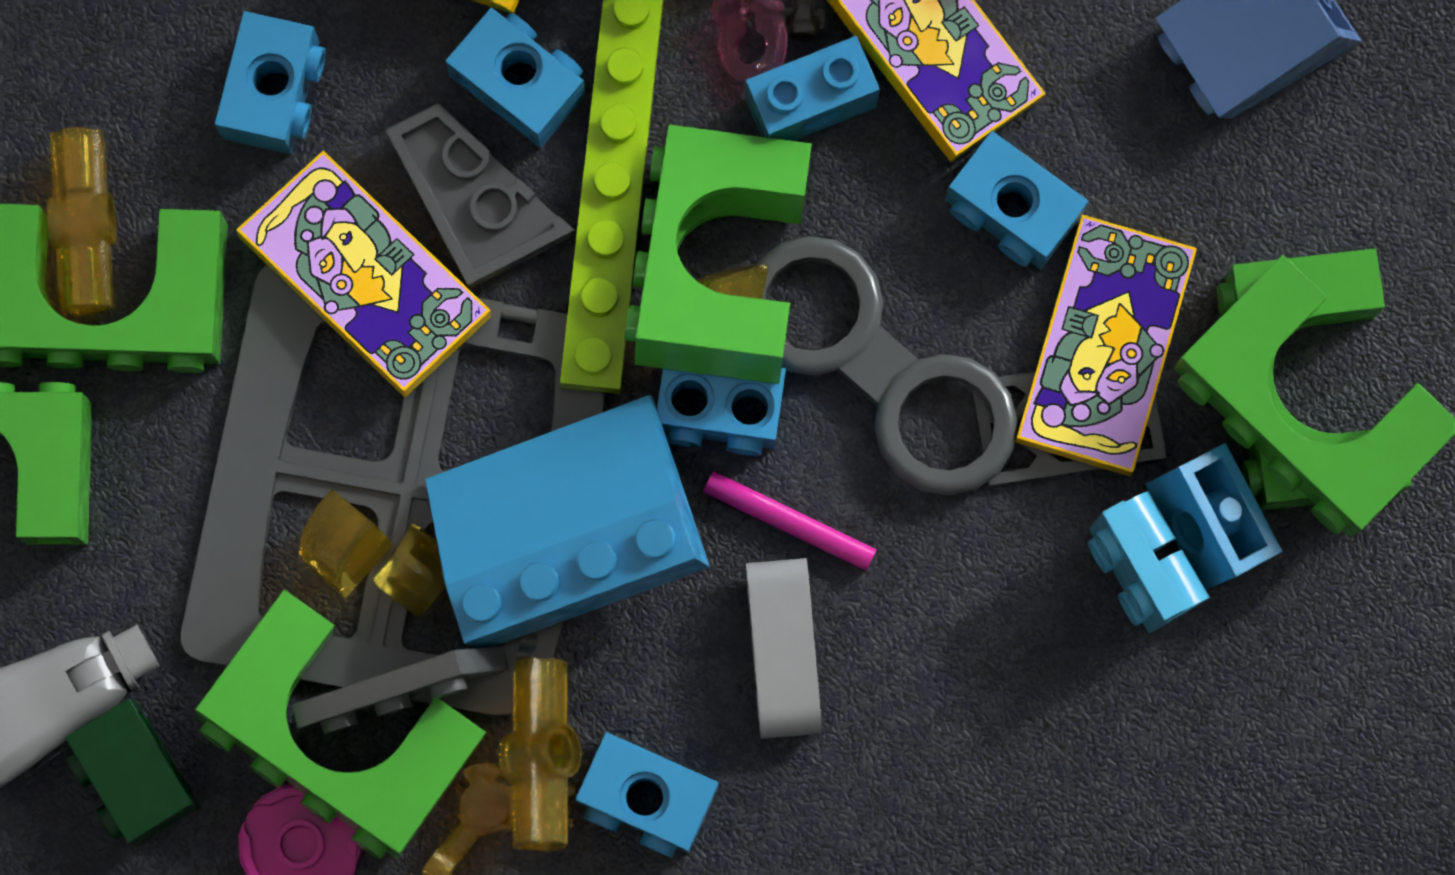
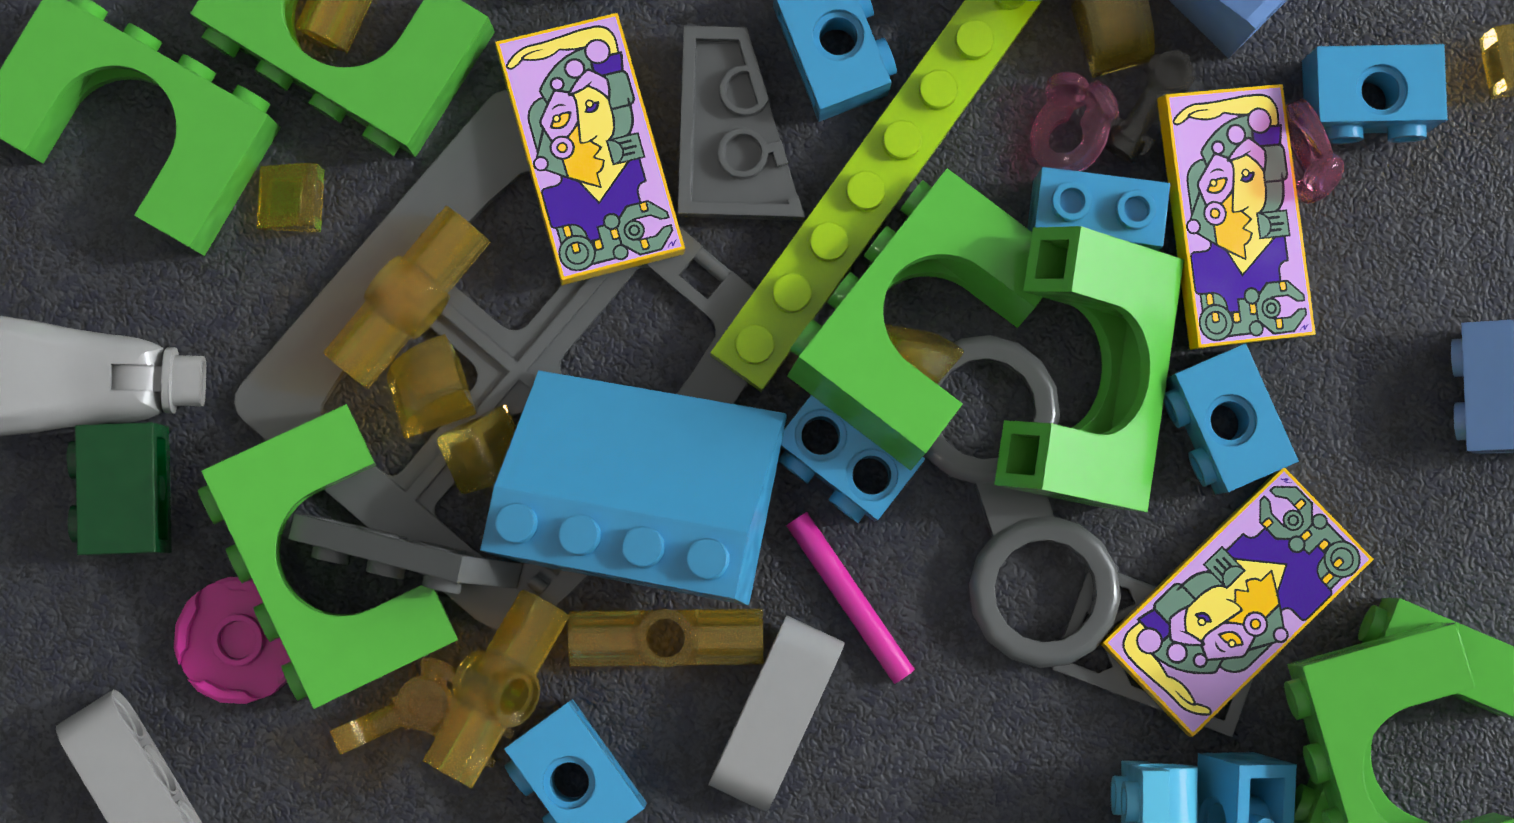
camera: 30 degrees right, 5 degrees up
none -> clear yellow slope [257,163,325,232]
none -> clear yellow piece [323,205,491,389]
none -> clear yellow piece [568,608,763,668]
none -> arch [994,226,1184,512]

